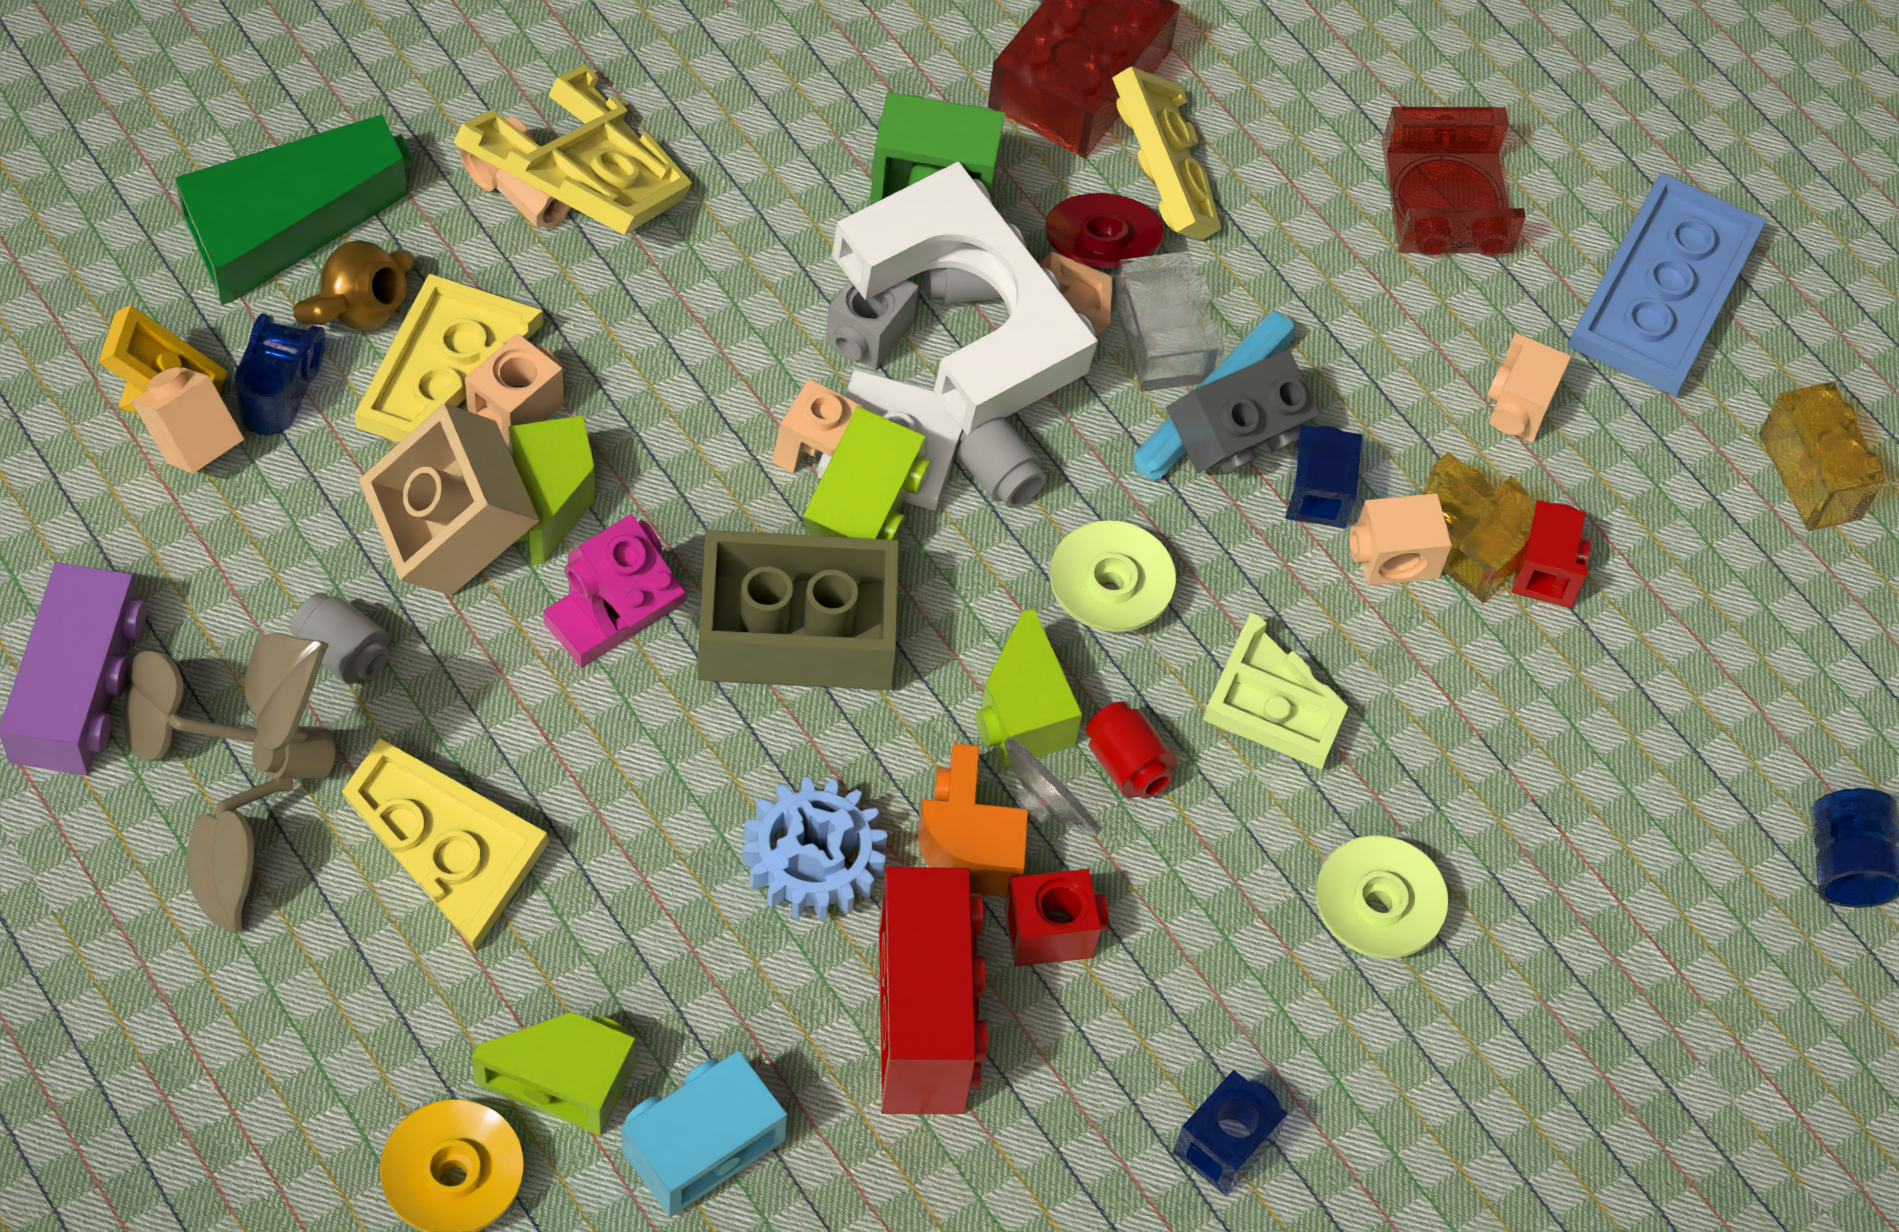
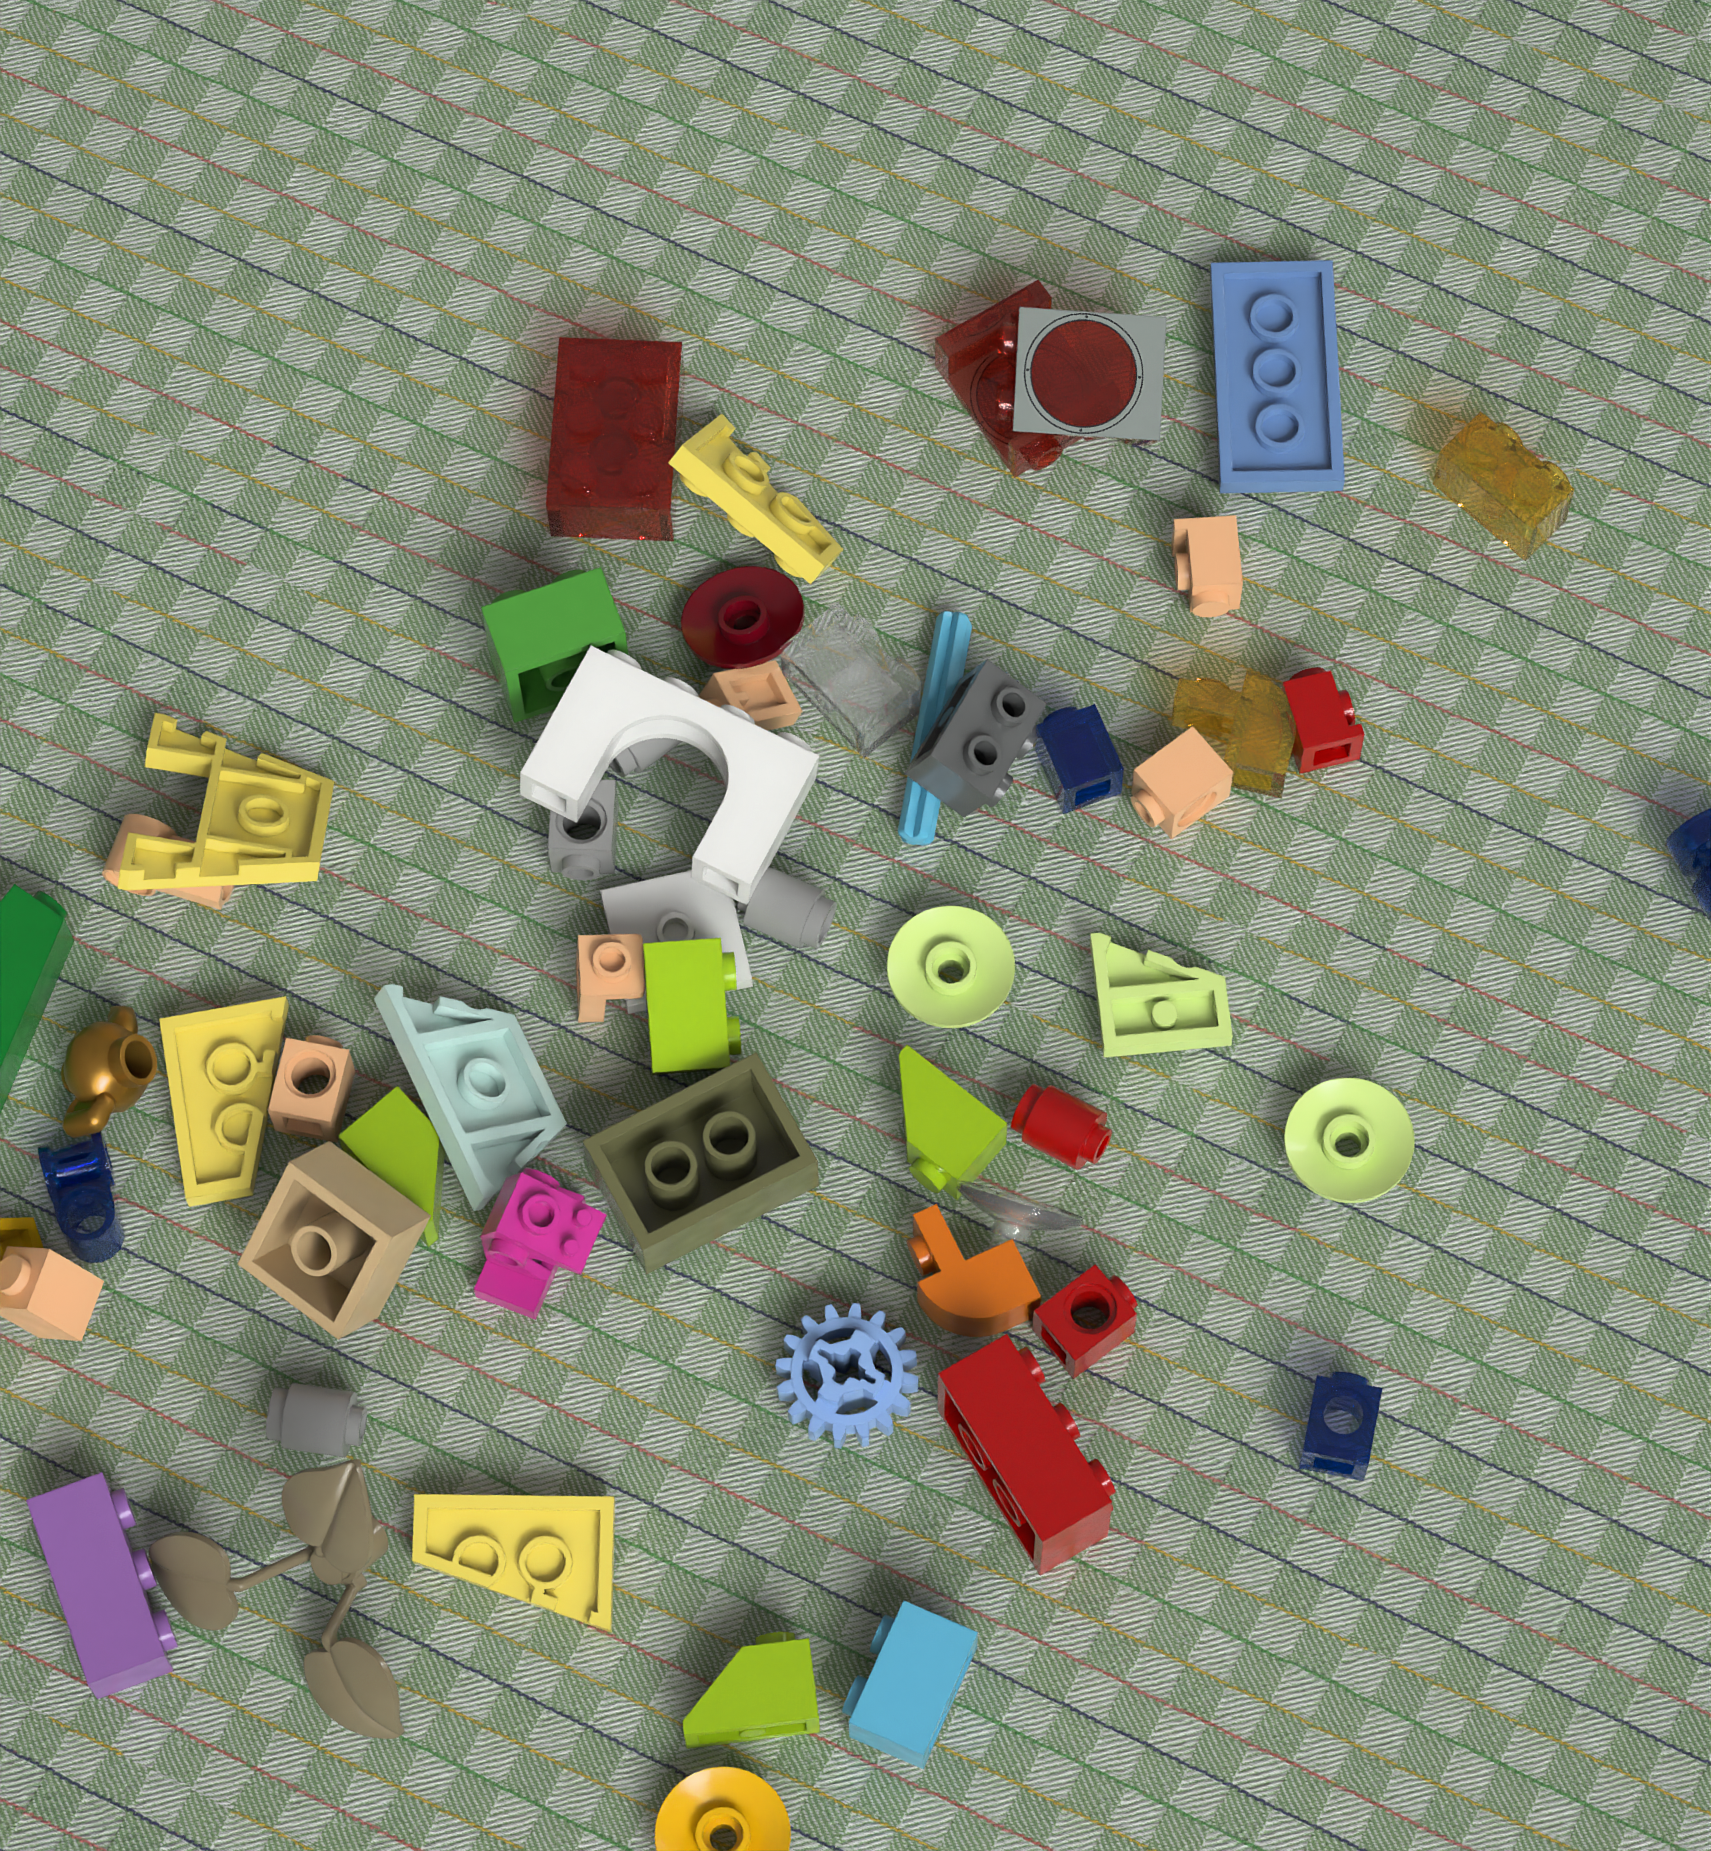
camera: 20 degrees left, 10 degrees up
none -> light aqua wing [374,984,567,1211]
none -> panel [995,307,1167,446]

